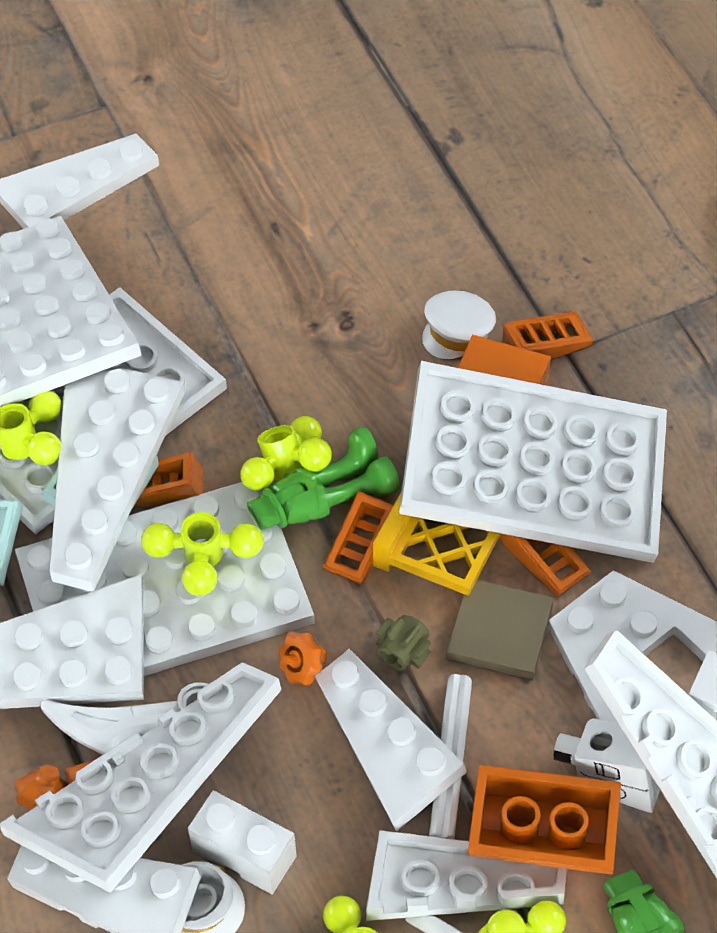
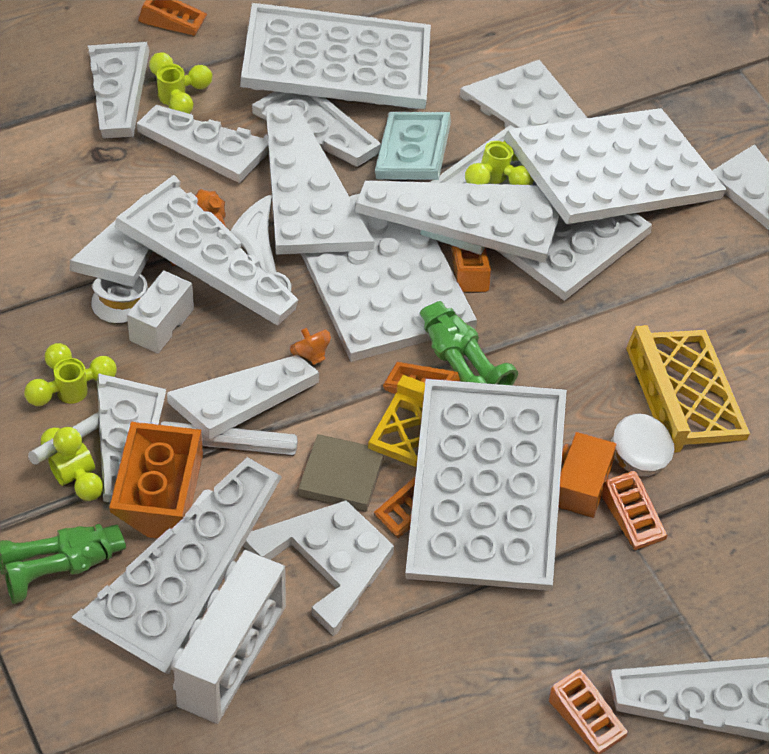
camera: 85 degrees right, 5 degrees down
neon yellow piece [141,512,263,596] -> none
neon yellow piece [240,416,332,491] -> none
olive gear [375,615,431,671] -> none
none -> yellow fence [626,325,750,453]

